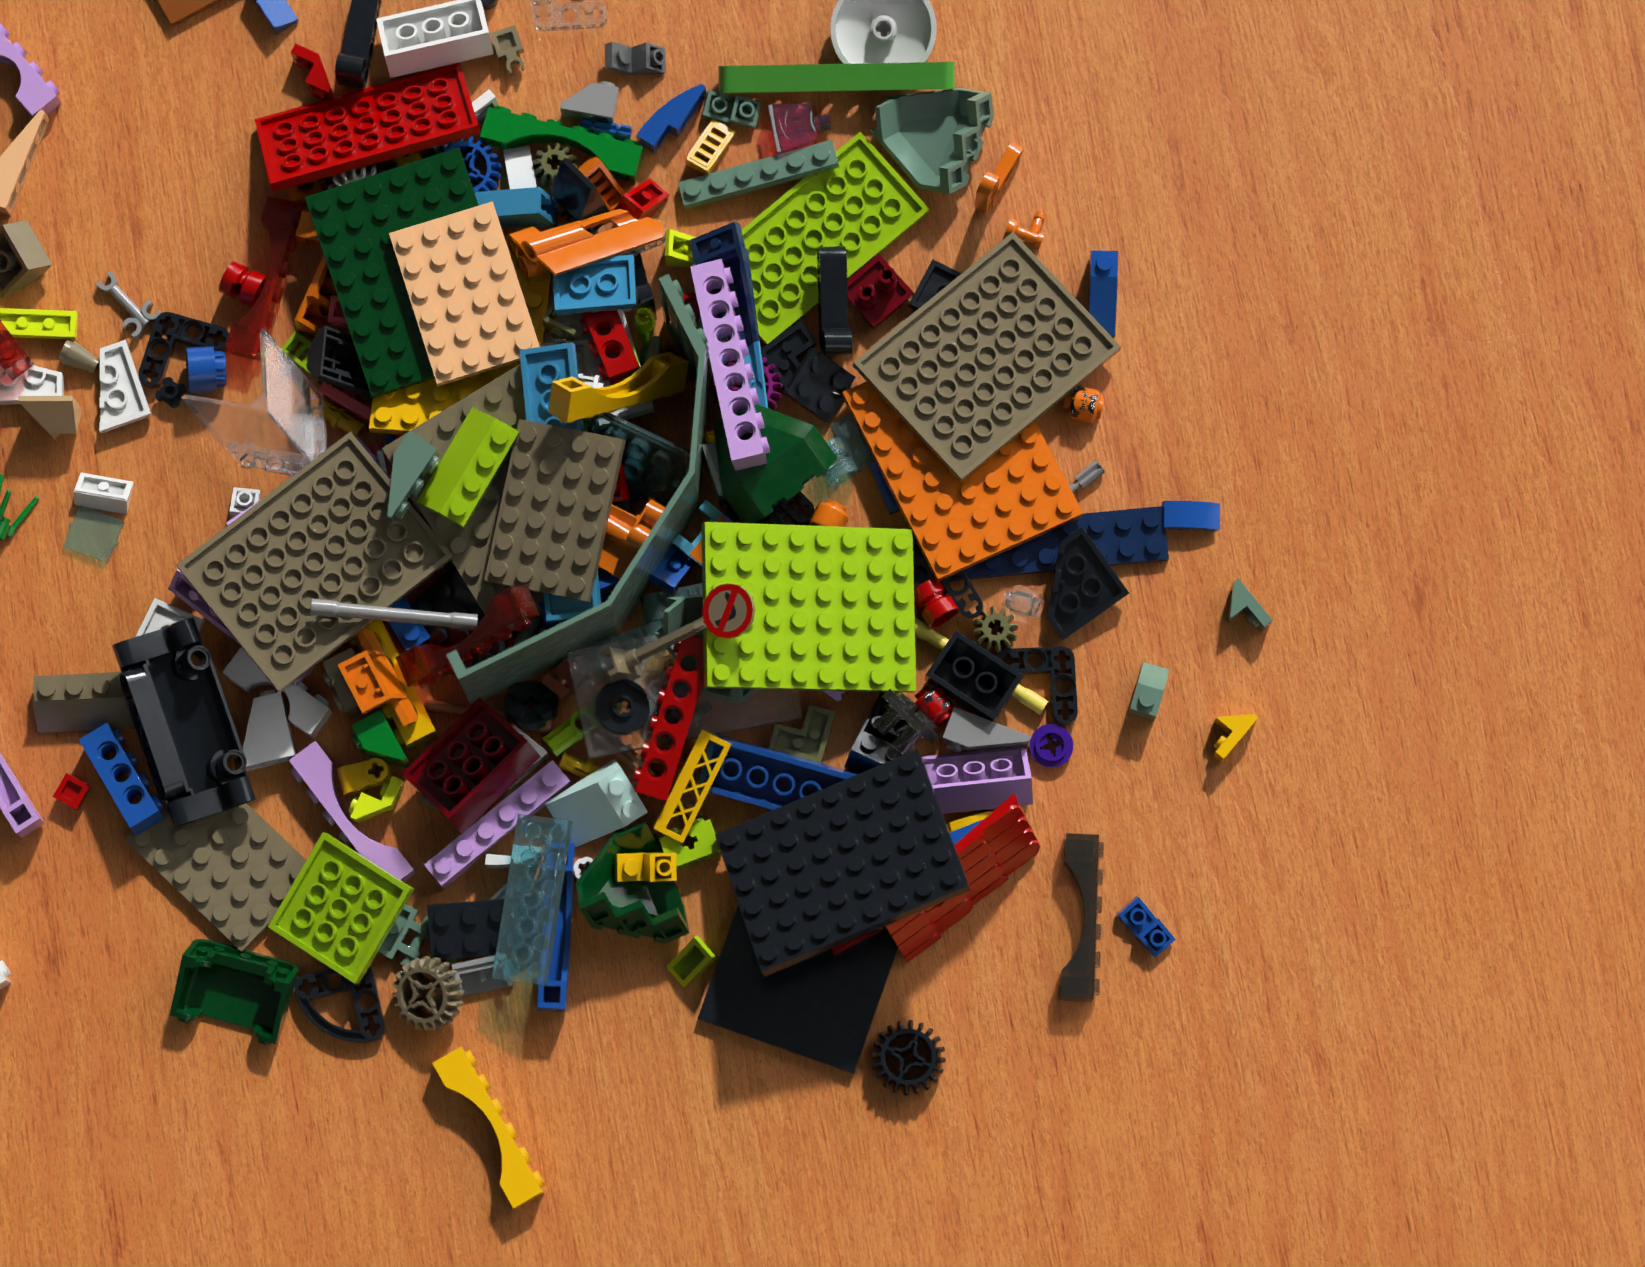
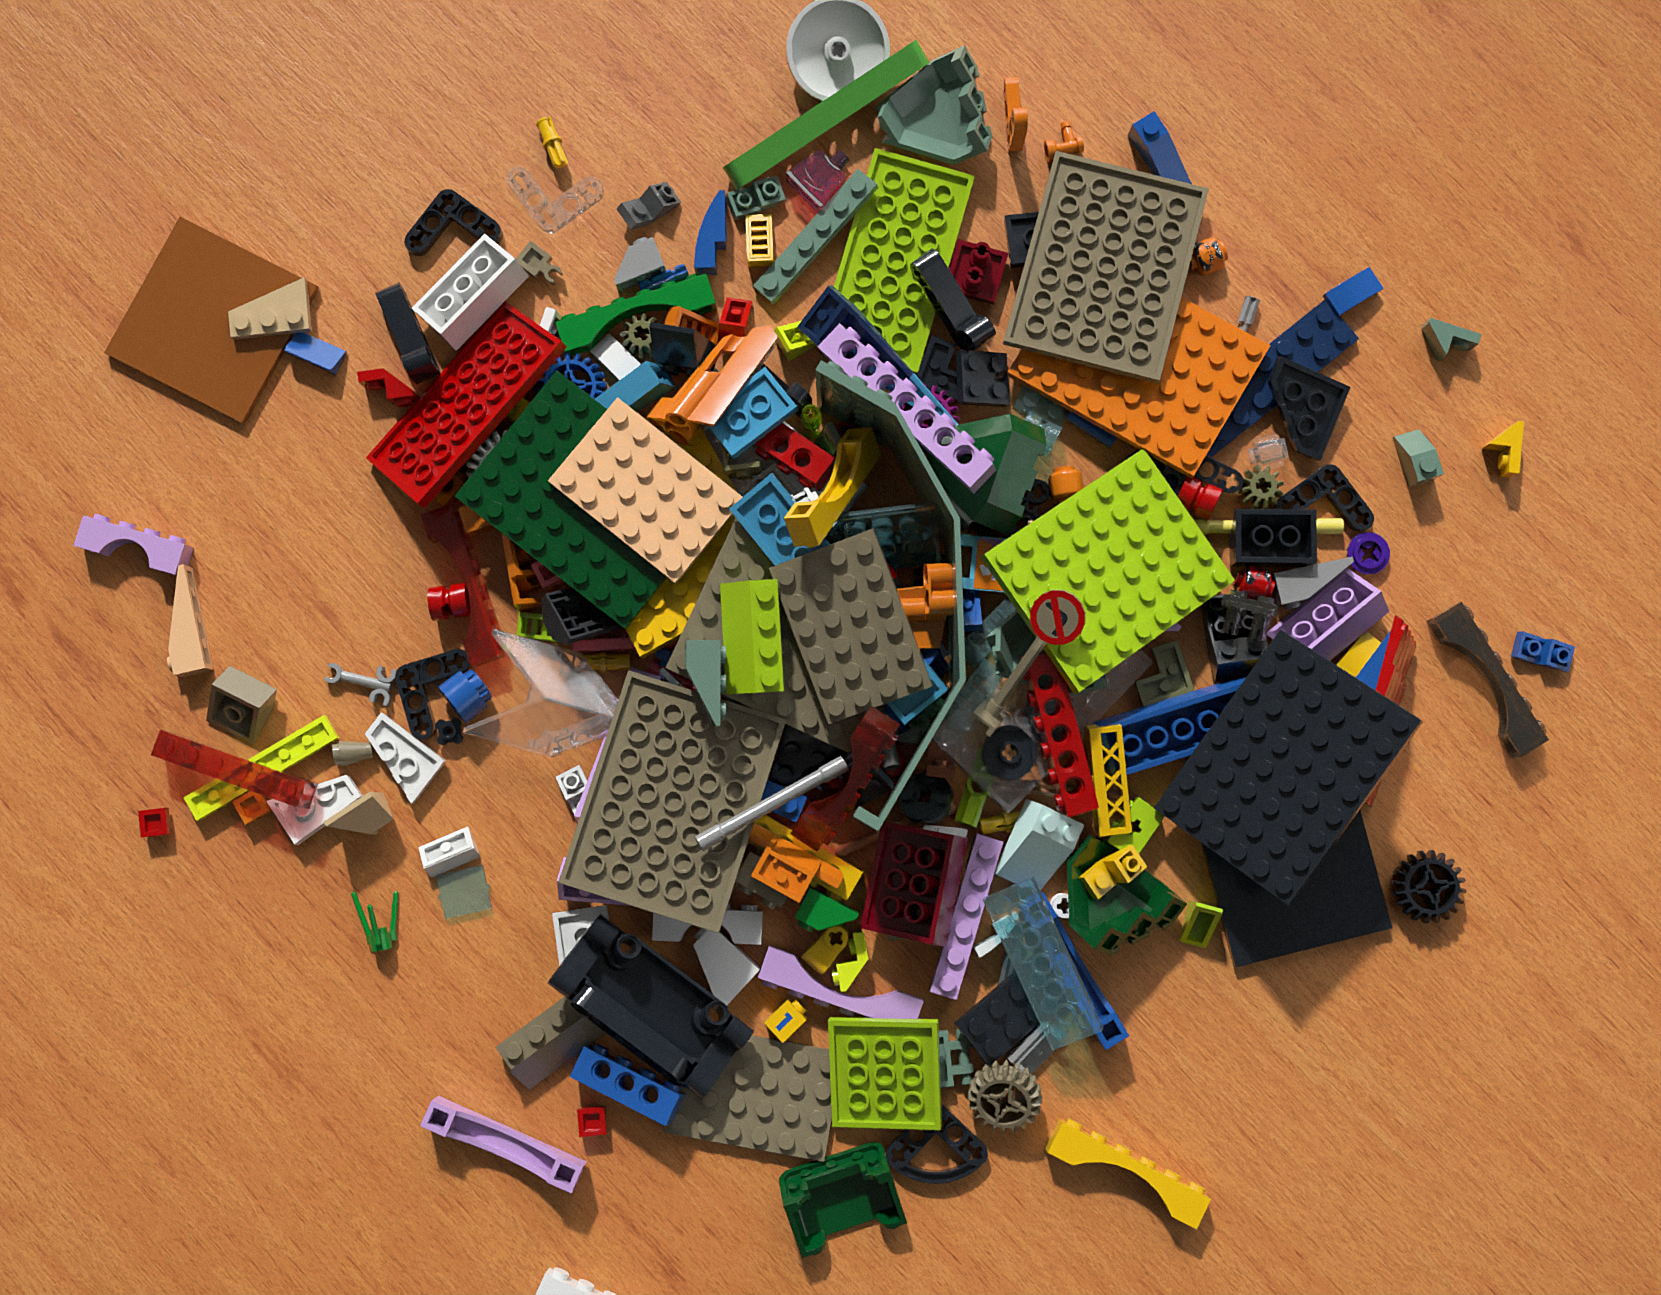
camera: 30 degrees left, 5 degrees up
none -> yellow brick [764,998,807,1043]

